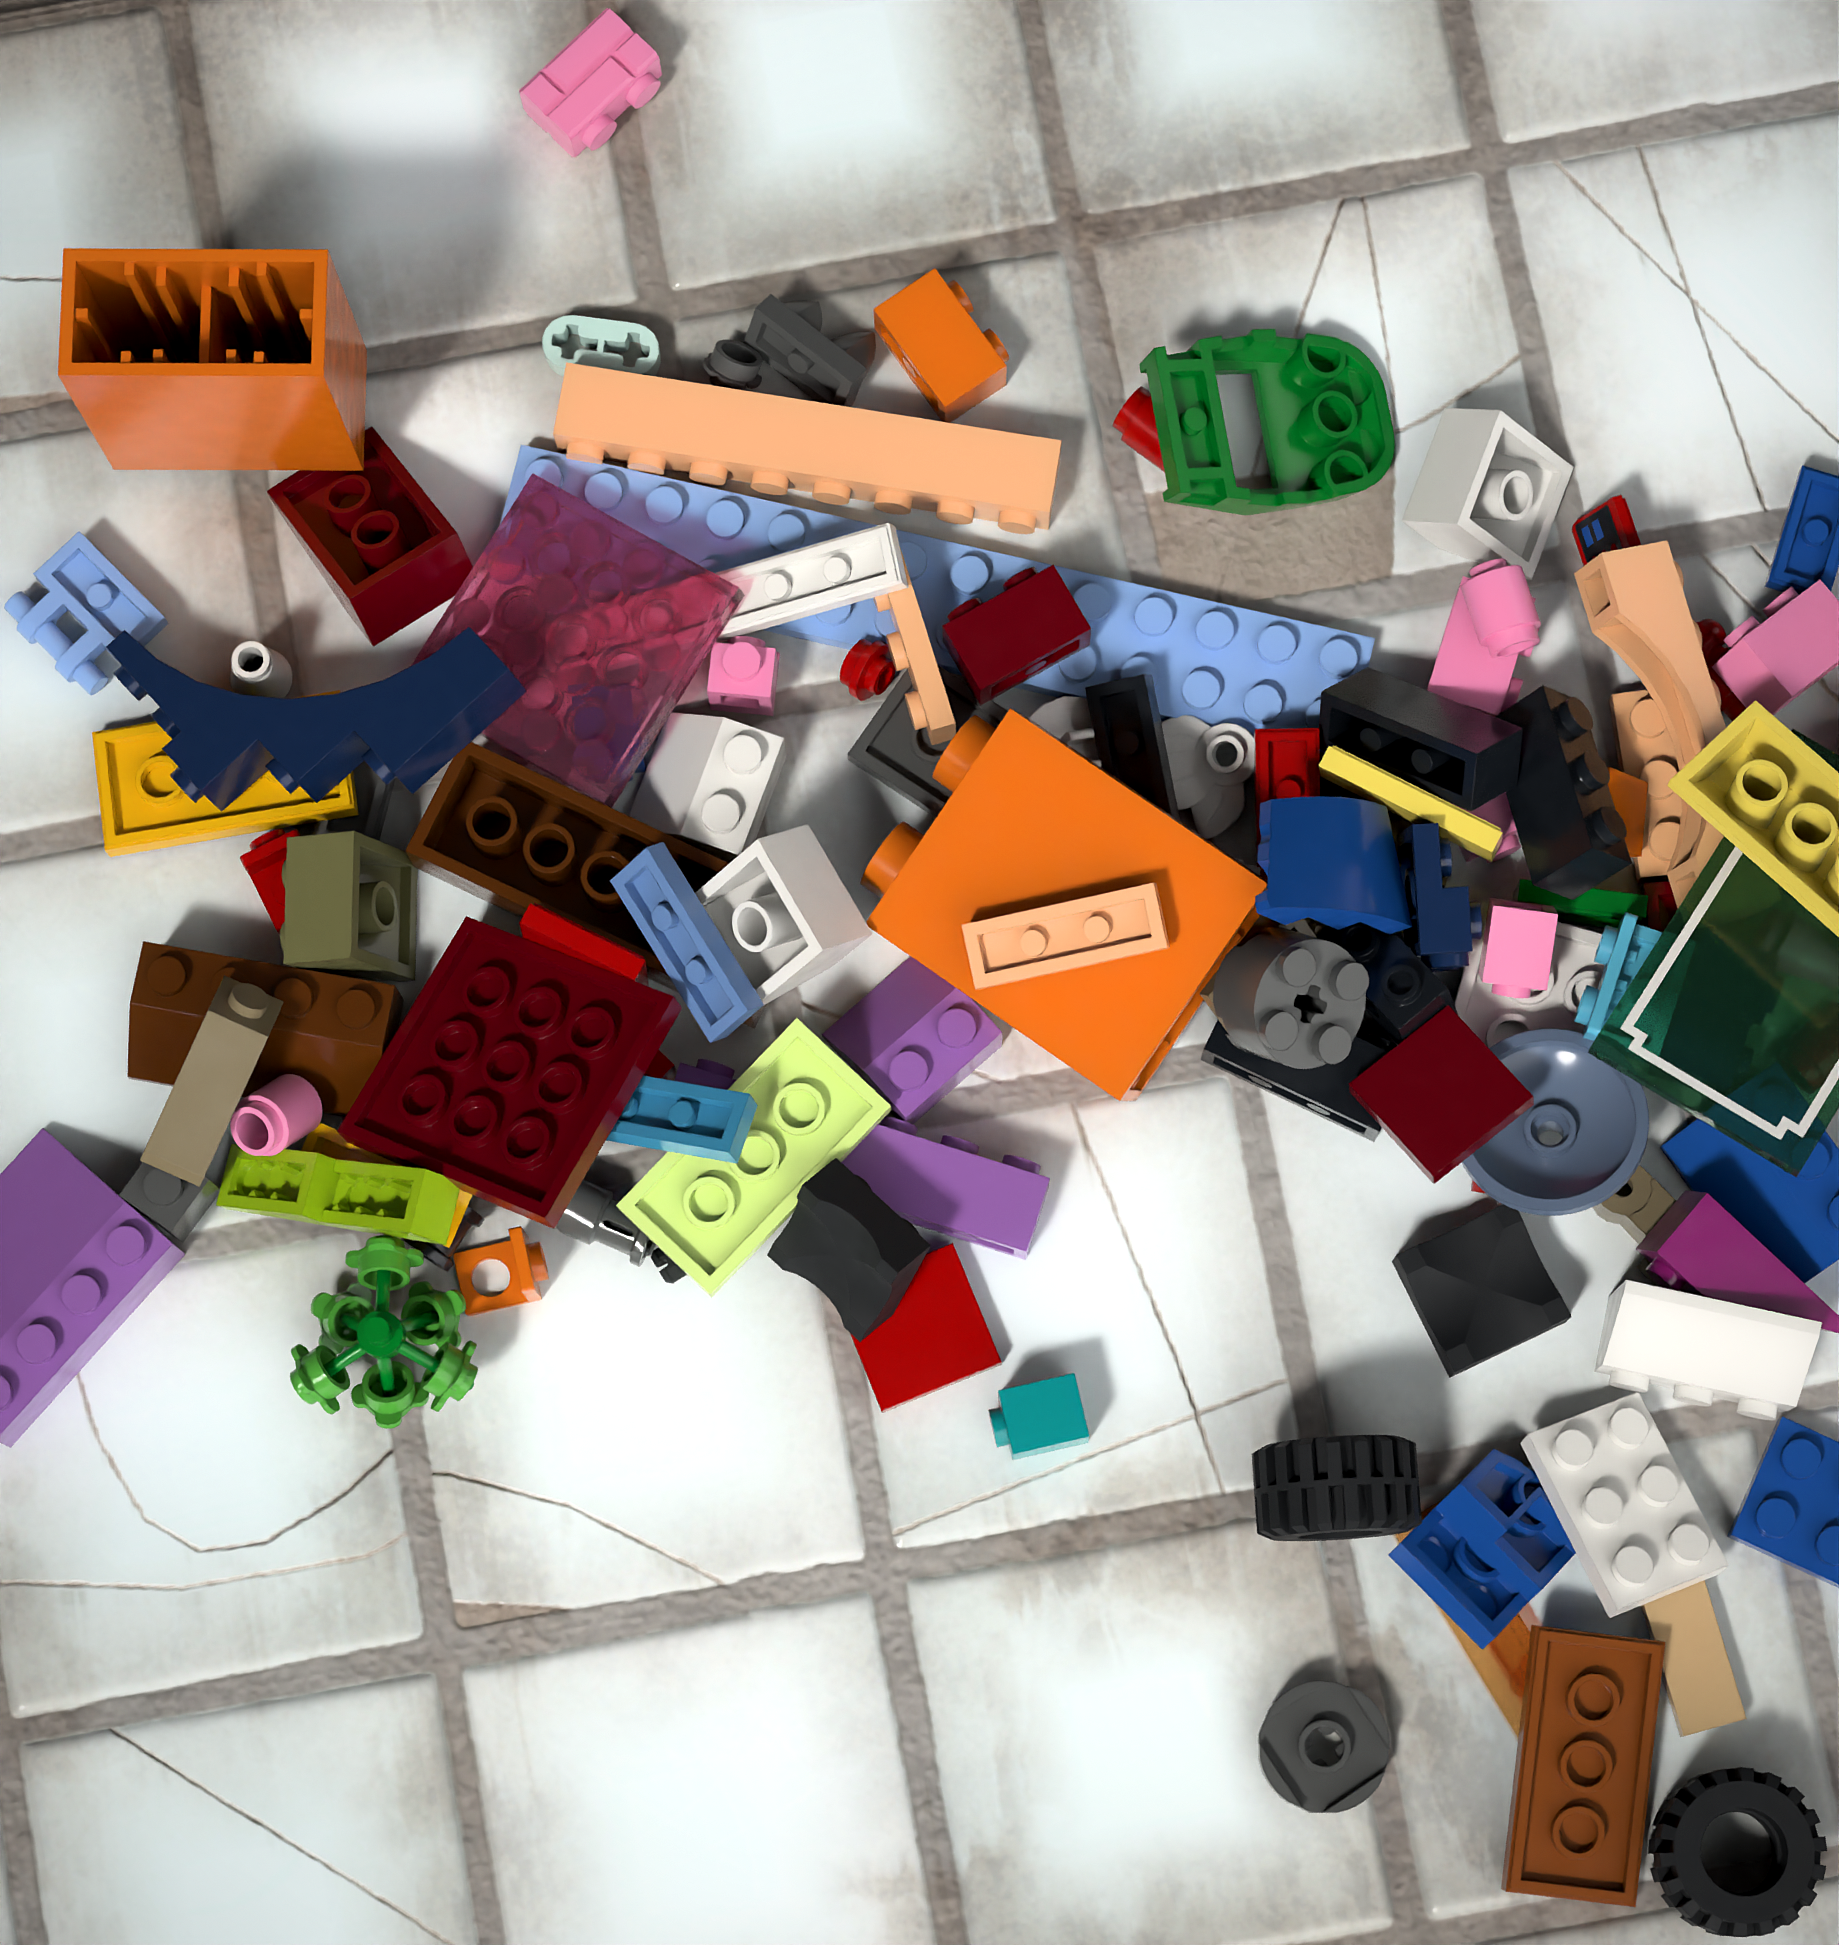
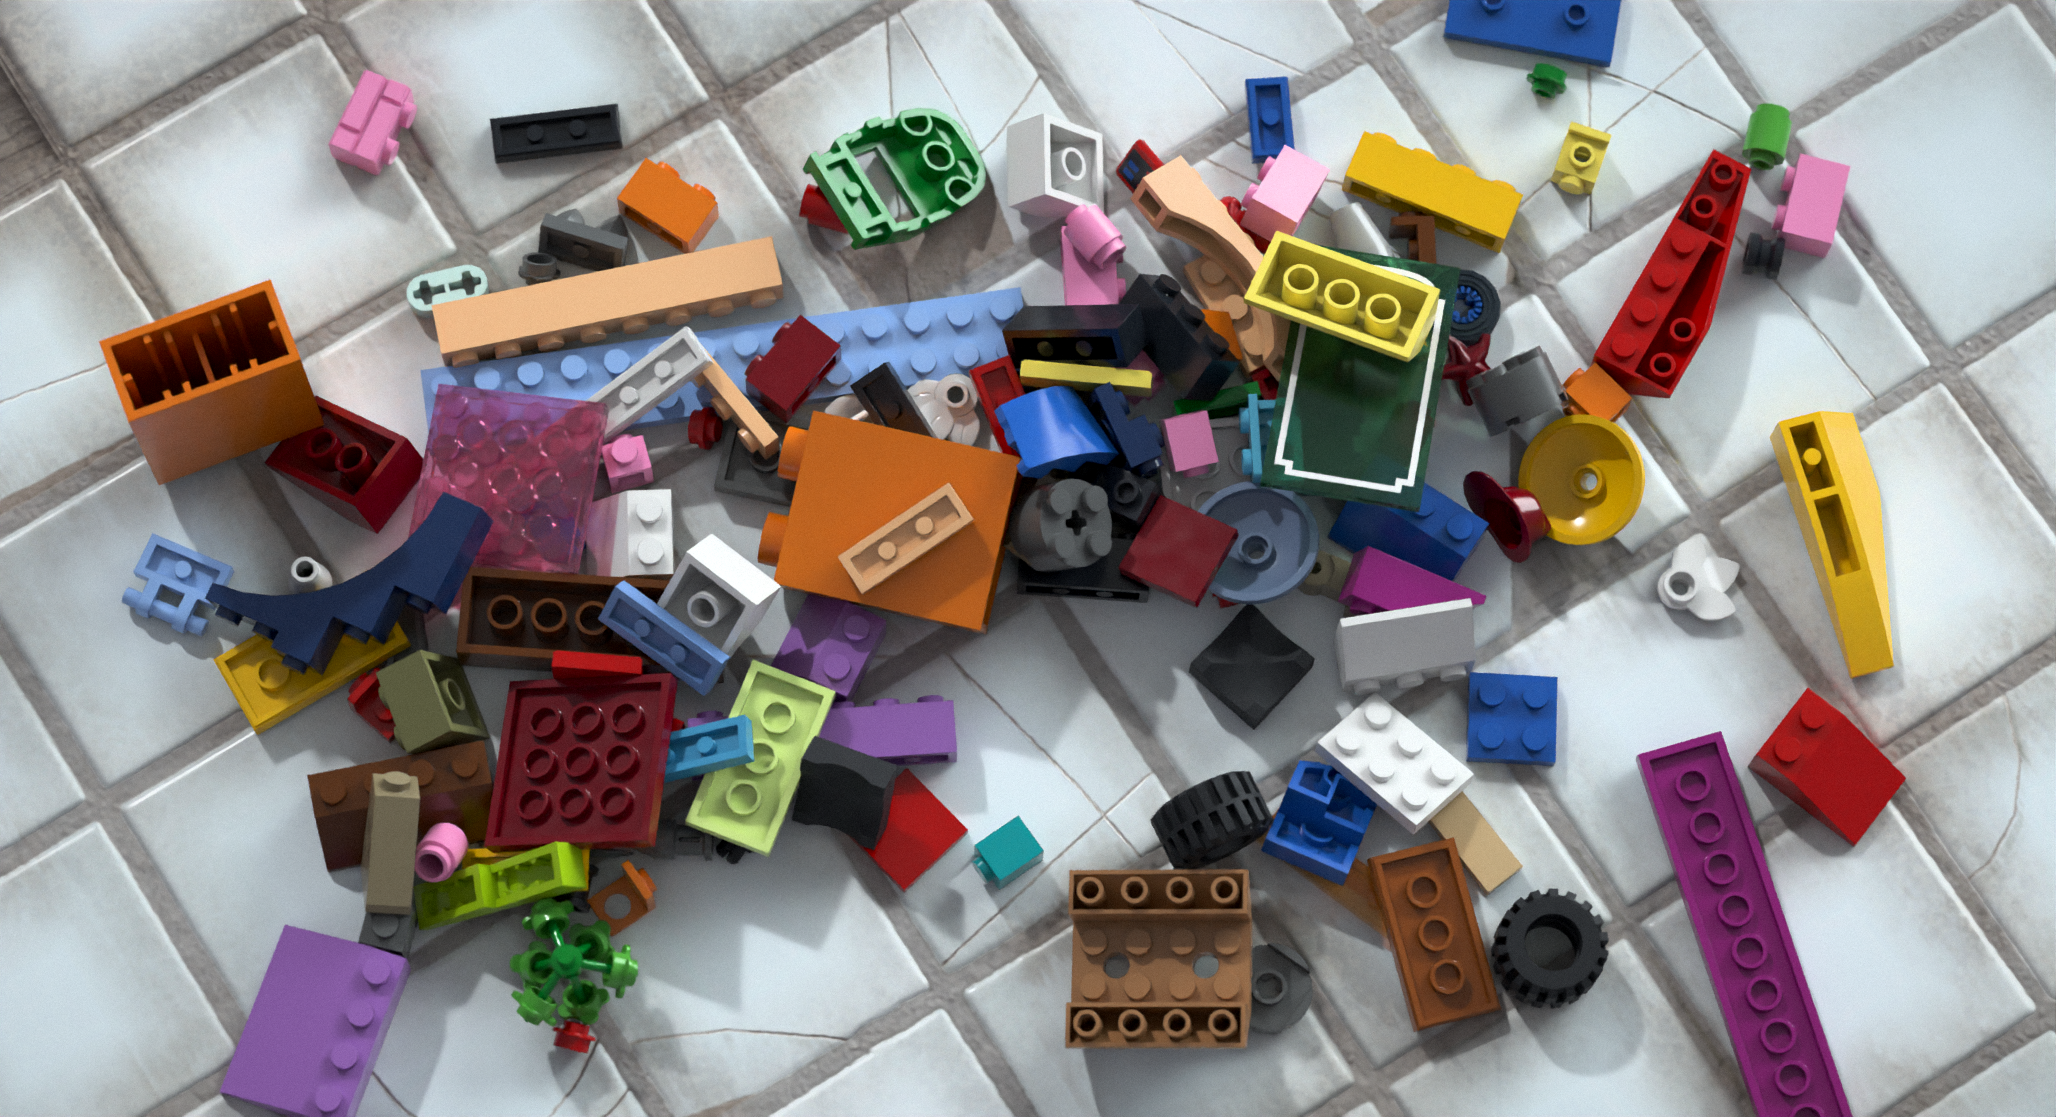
camera: 30 degrees left, 5 degrees down
none -> black tile [490,103,623,164]
none -> red plate [552,1020,596,1054]
none -> medium nougat slope [1065,869,1253,1049]

